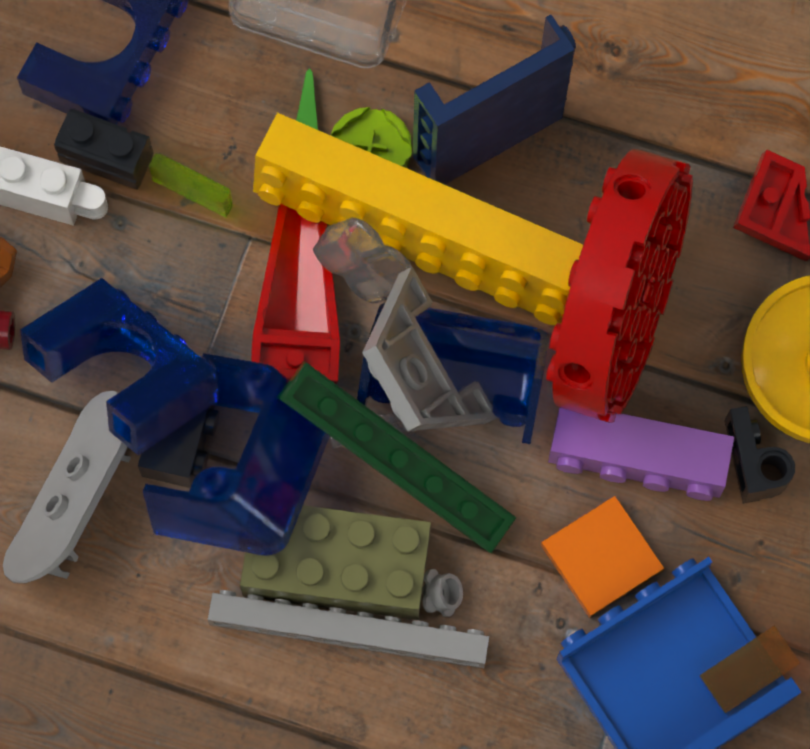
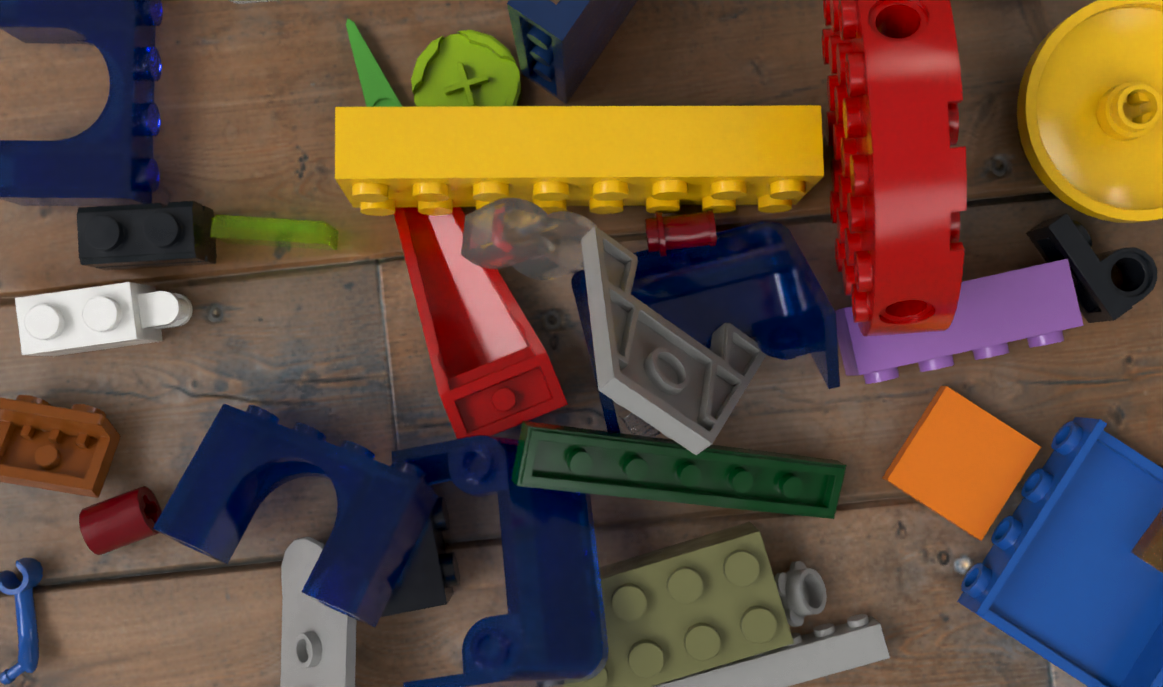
camera: 20 degrees left, 15 degrees up
none -> dark red pin [645,209,717,257]

